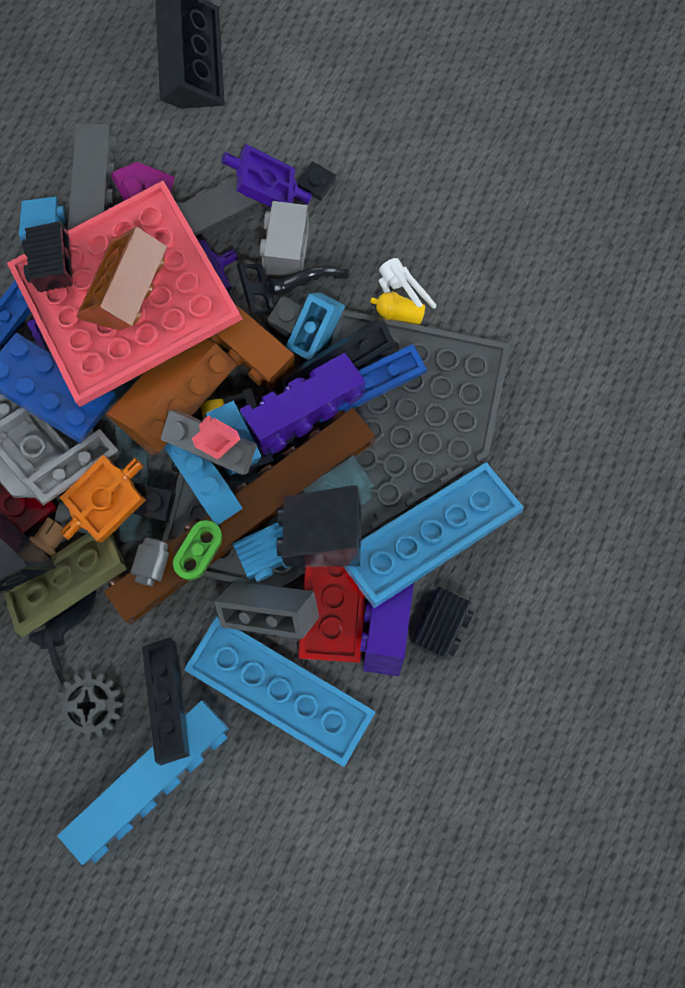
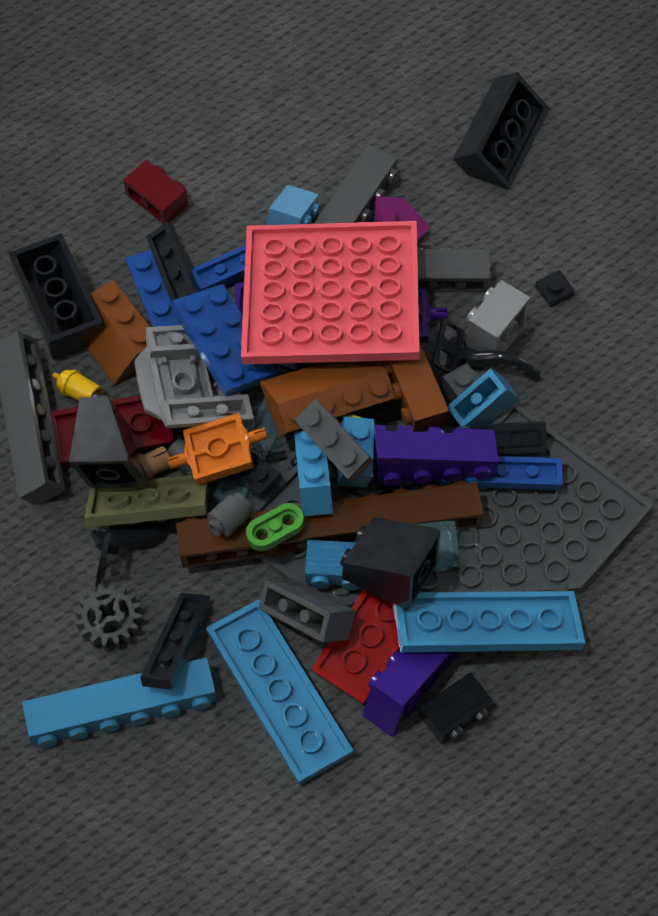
camera: 30 degrees right, 15 degrees down
black brick [22,221,73,293] -> none
slope [76,226,167,331] -> none
coral tile [192,416,240,460] -> none
dark purple plate [221,144,312,208] -> none
yellow piece [370,291,425,325] -> none
white plant [378,258,436,309] -> none

